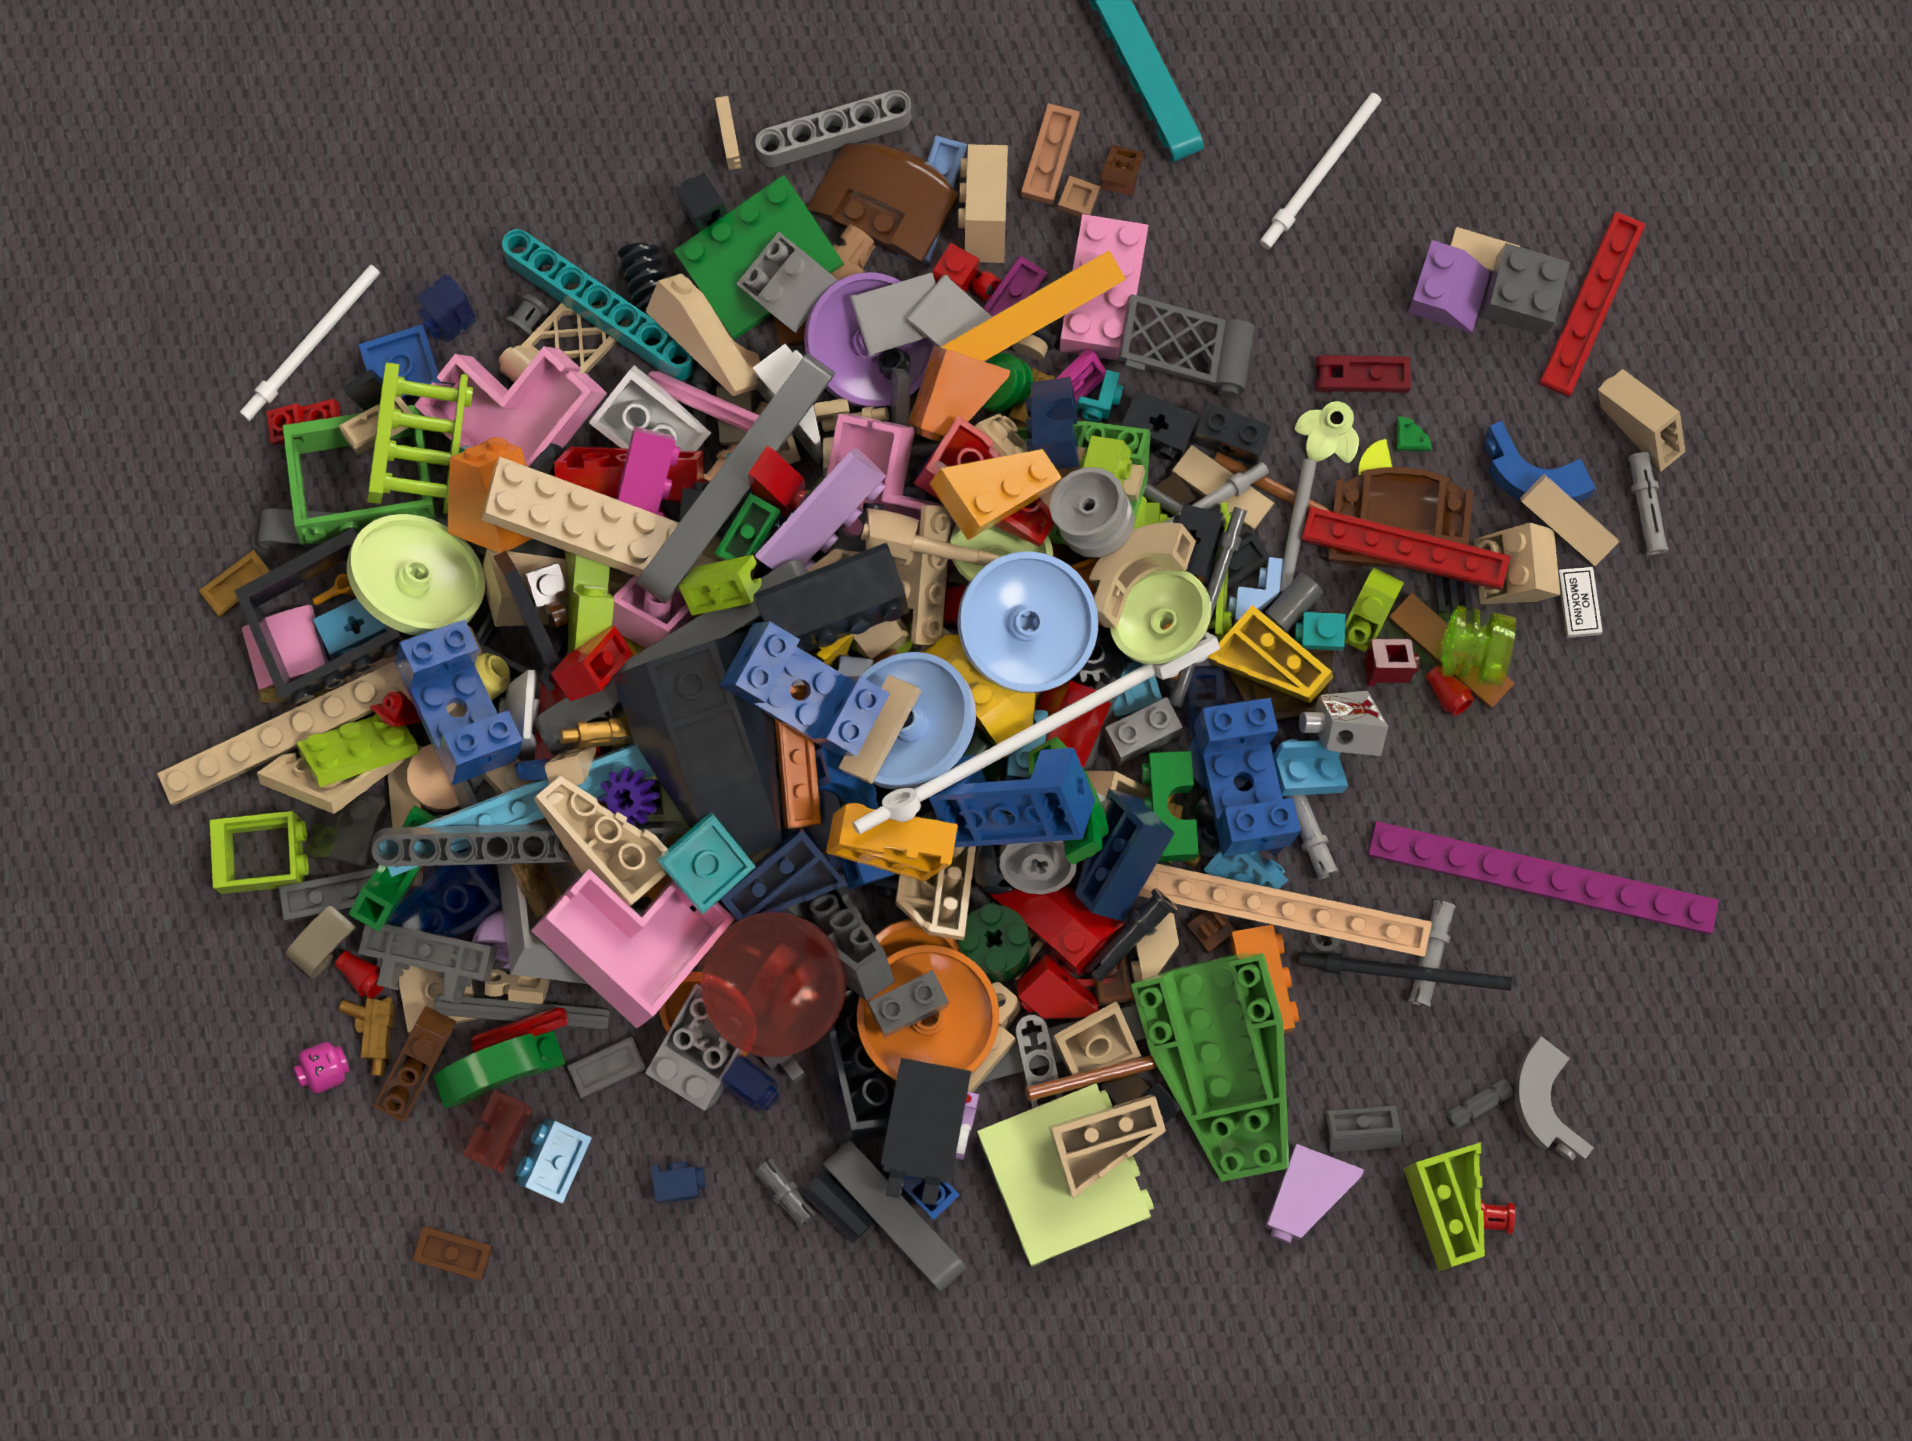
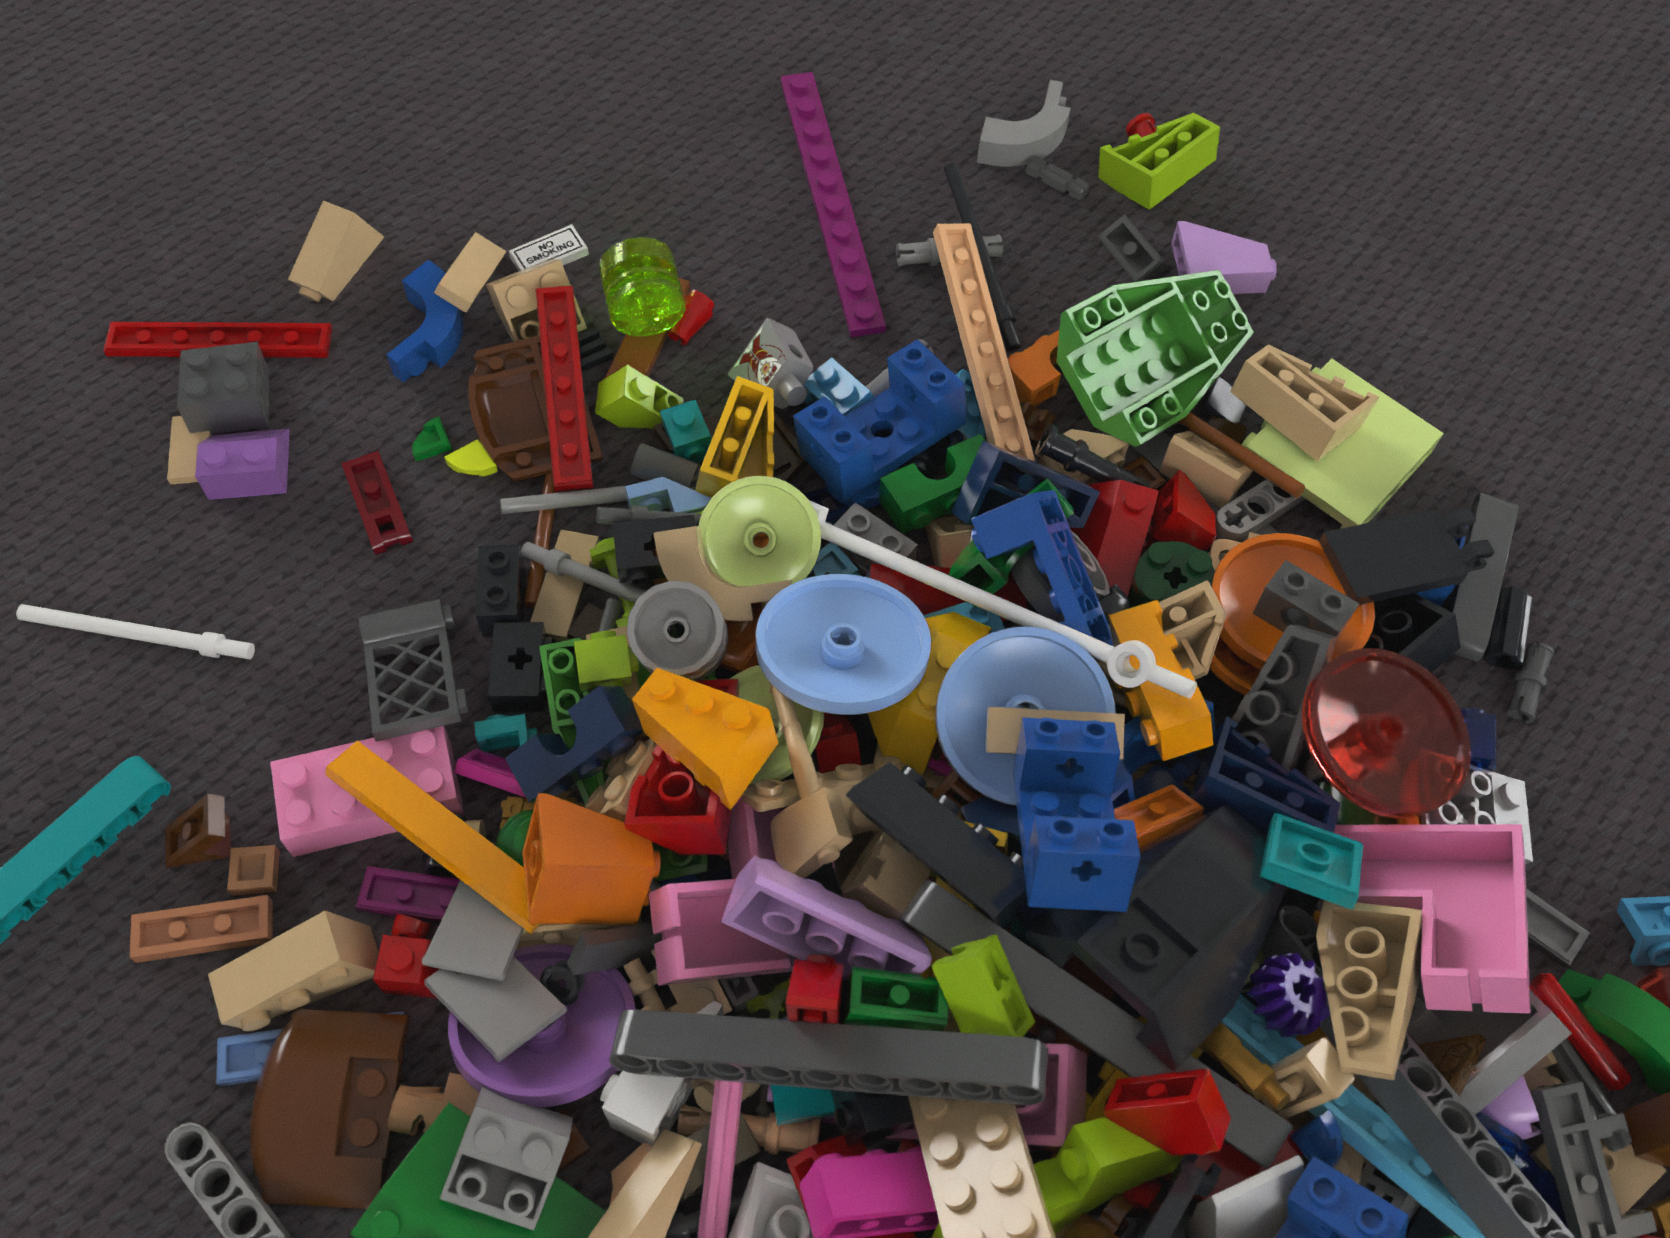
camera: 120 degrees left, 15 degrees down
dark blue brick [651,1162,706,1204] -> none
yellowish green plate [1295,401,1359,463] -> none
dark red brick [1364,639,1419,687] -> none
light grey pin [1628,452,1669,555] -> none

